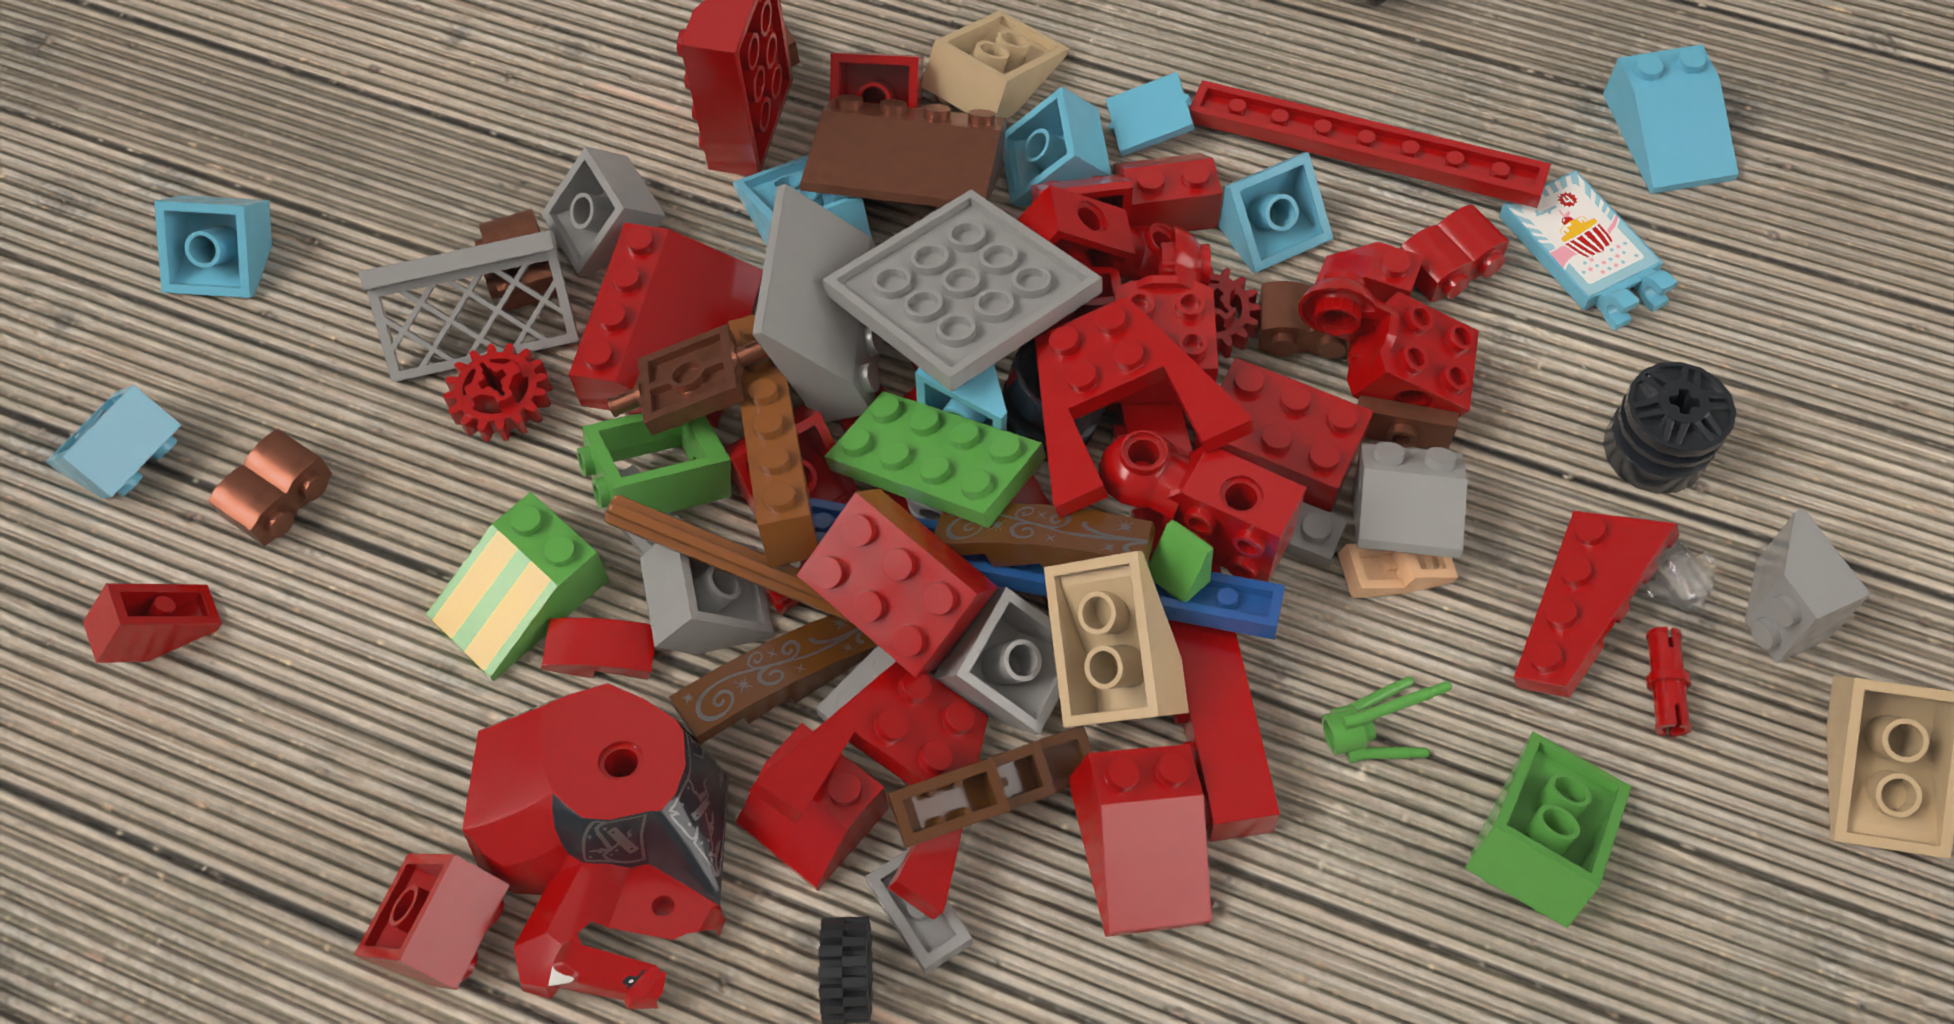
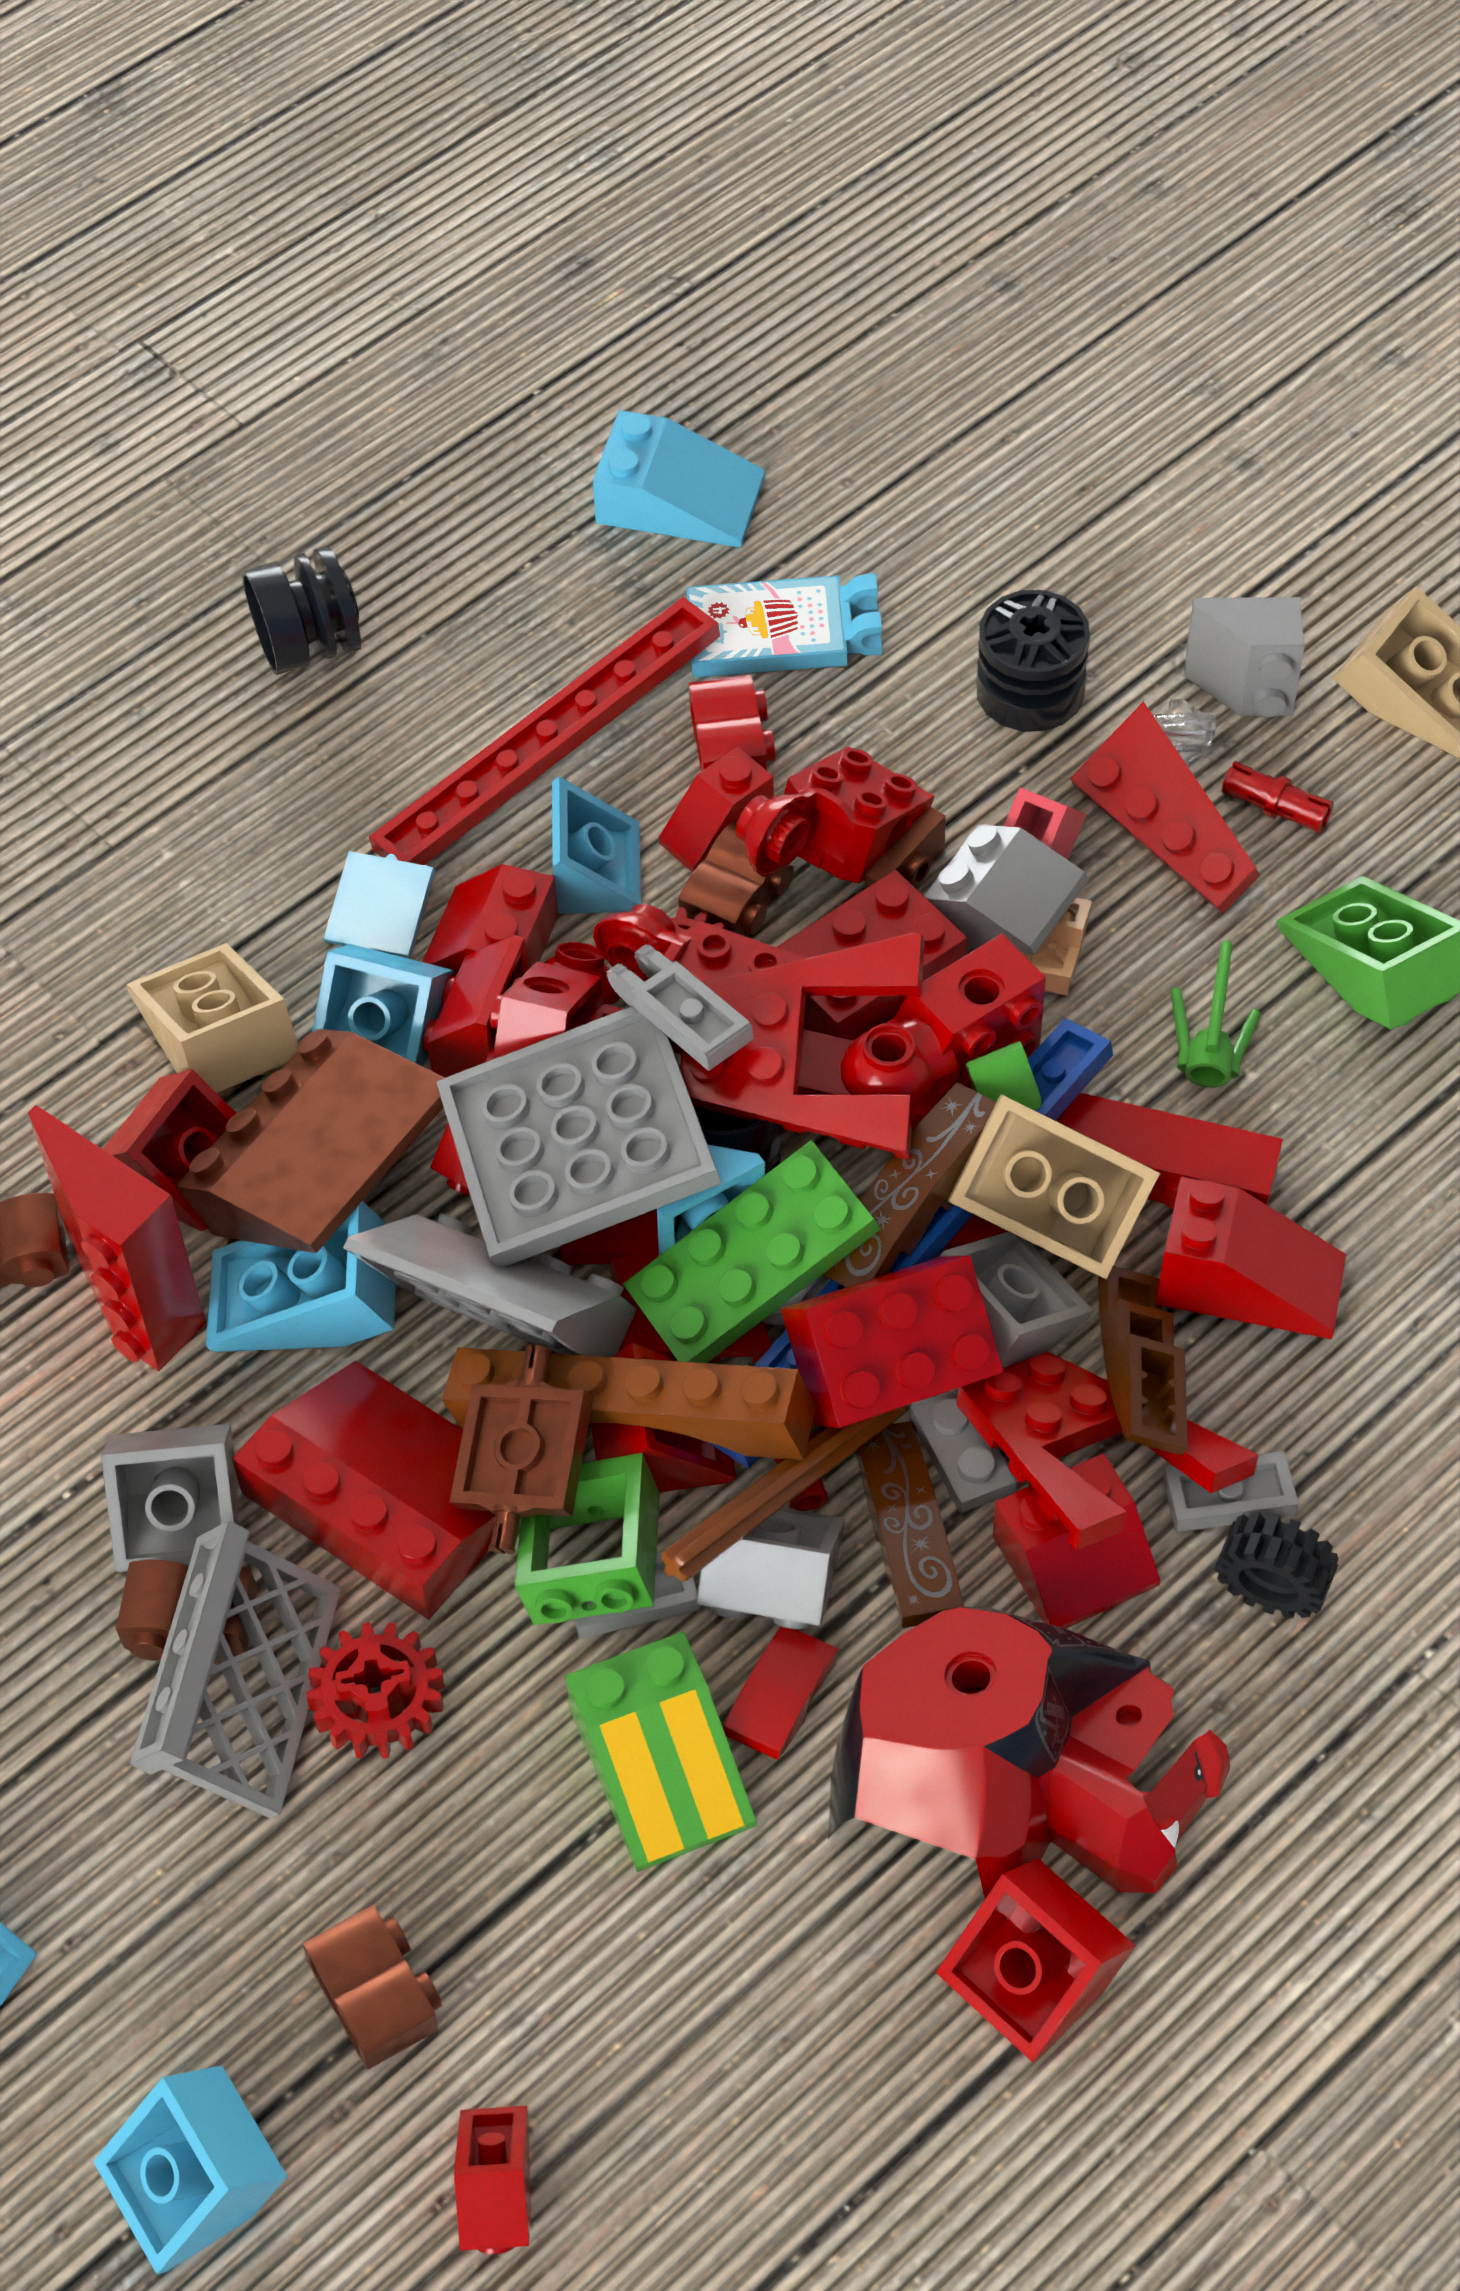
camera: 65 degrees left, 5 degrees down
none -> light grey hinge [606,944,754,1071]
none -> coral brick [1004,787,1087,860]

